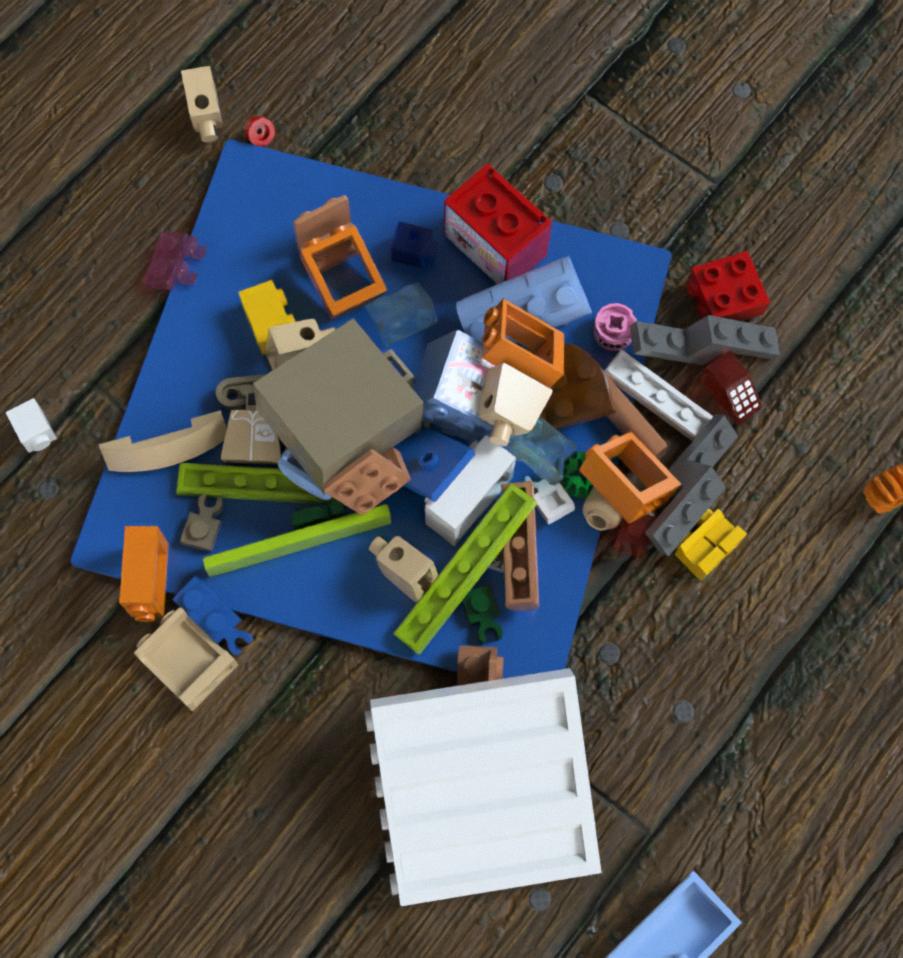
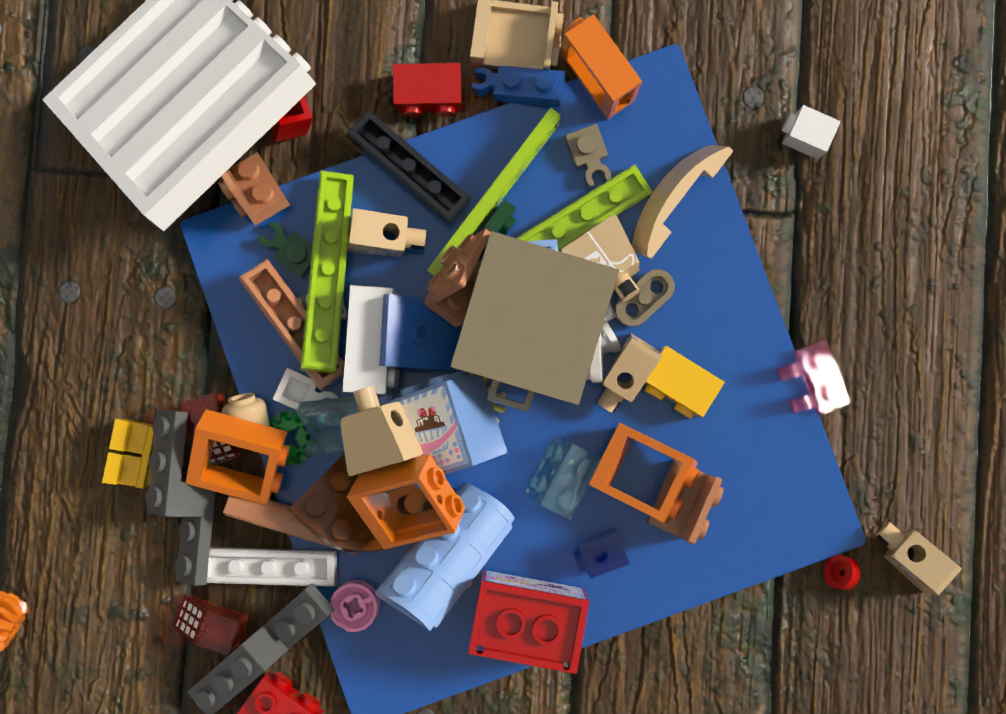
camera: 150 degrees right, 15 degrees up
none -> black brick [346,110,471,225]
none -> red piece [393,63,462,117]

